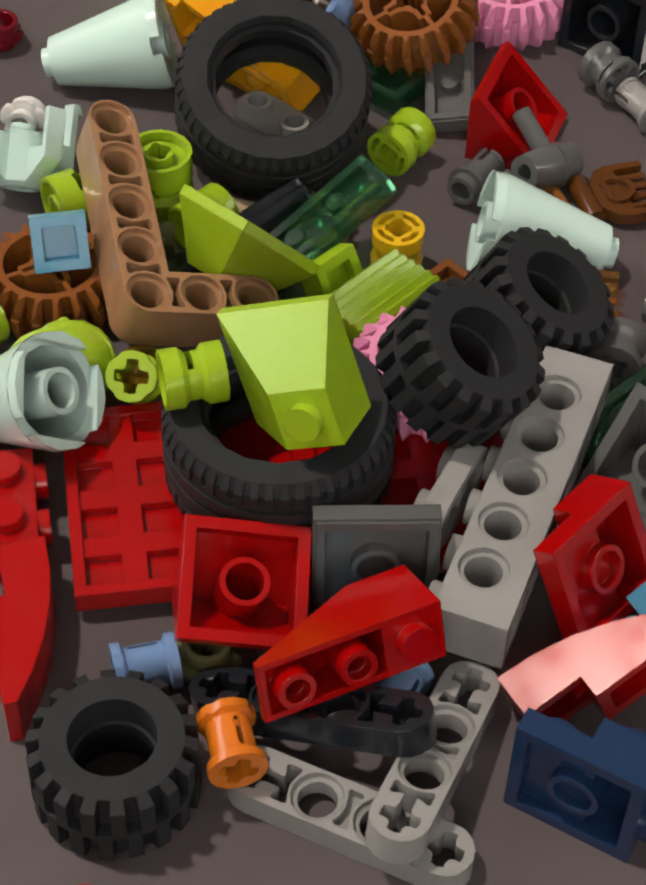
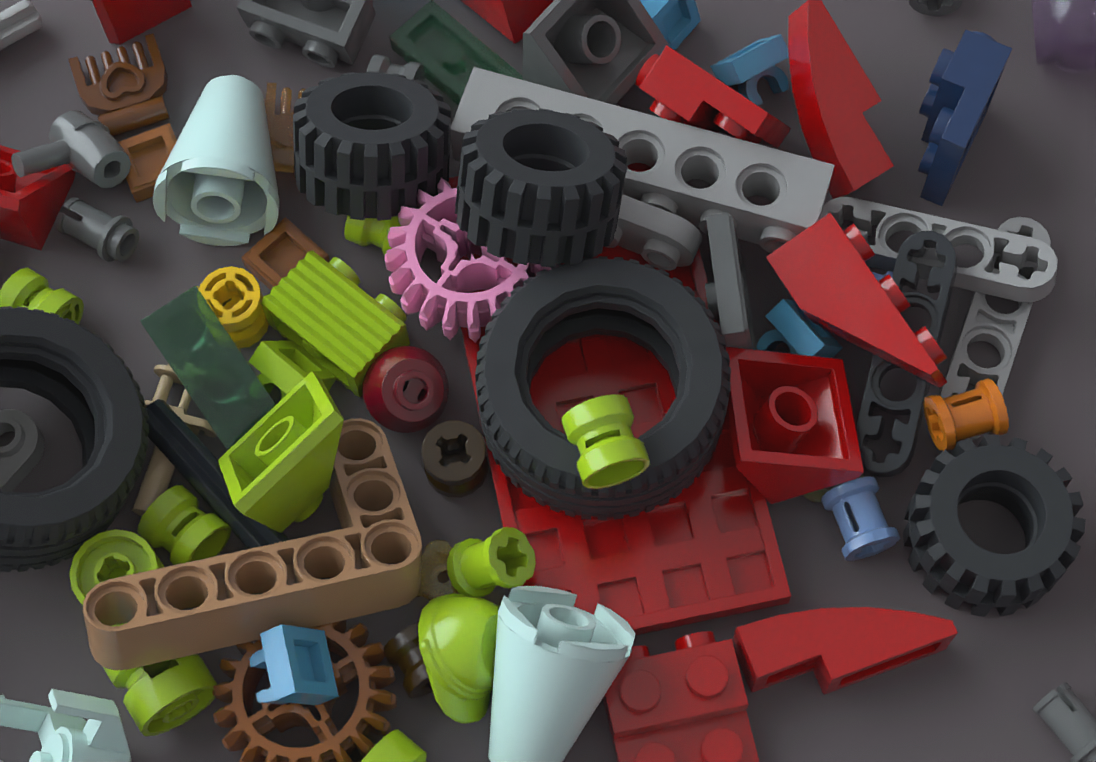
camera: 90 degrees left, 20 degrees up
lime slope [216,293,371,450] -> none

